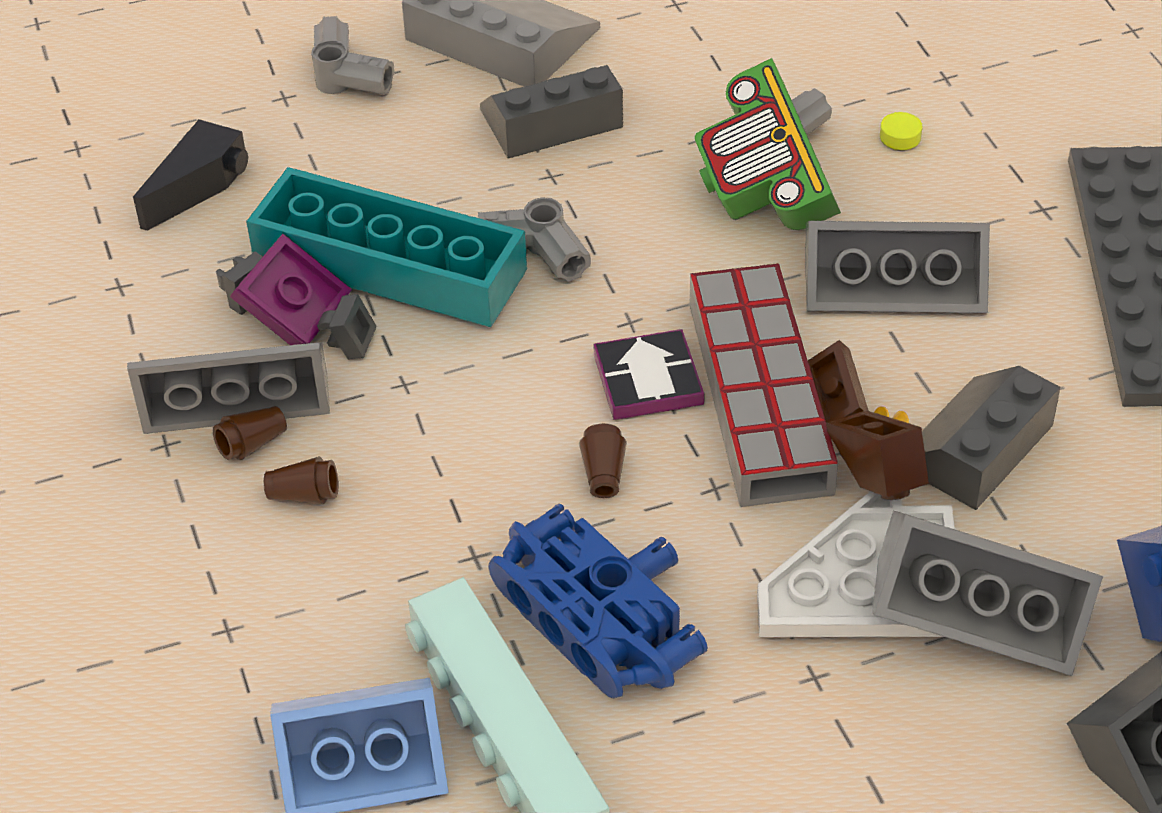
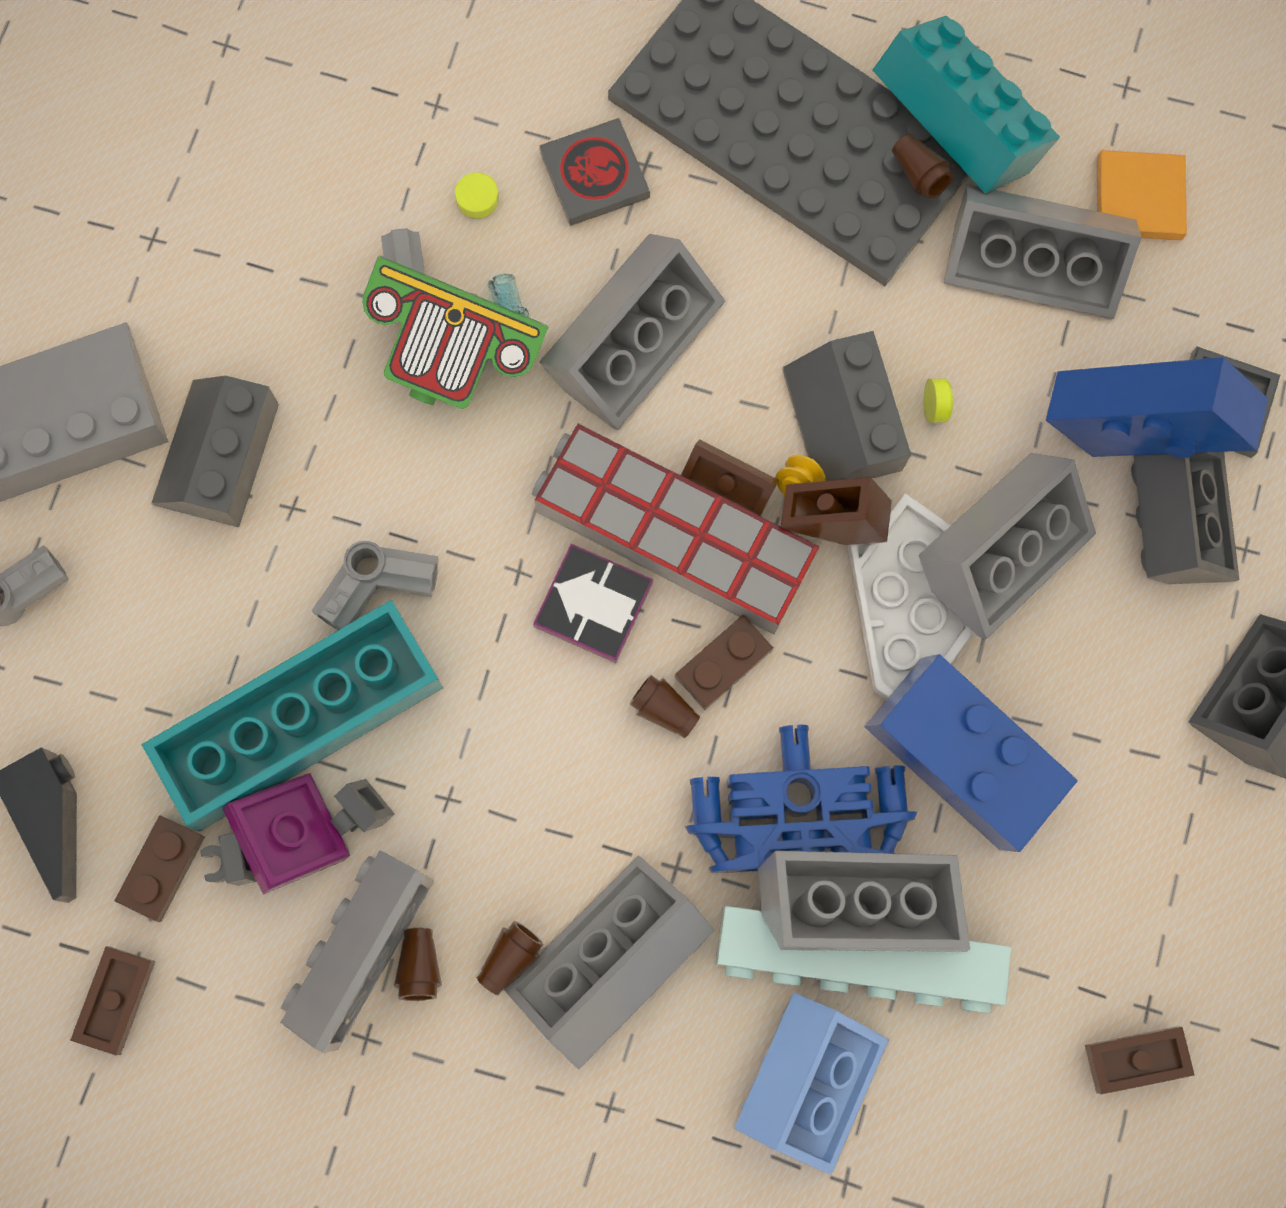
camera: 60 degrees left, 30 degrees up
none -> reddish brown plate [70,946,156,1056]
none -> reddish brown plate [114,815,205,922]
none -> clear light blue pin [488,274,530,317]
none -> light grey slope [504,855,715,1070]
none -> tile [539,118,650,226]
none -> reddish brown plate [675,615,774,710]
none -> light grey slope [758,851,970,952]
none -> blue brick [864,654,1078,852]
none -> neon yellow tile [923,378,953,423]

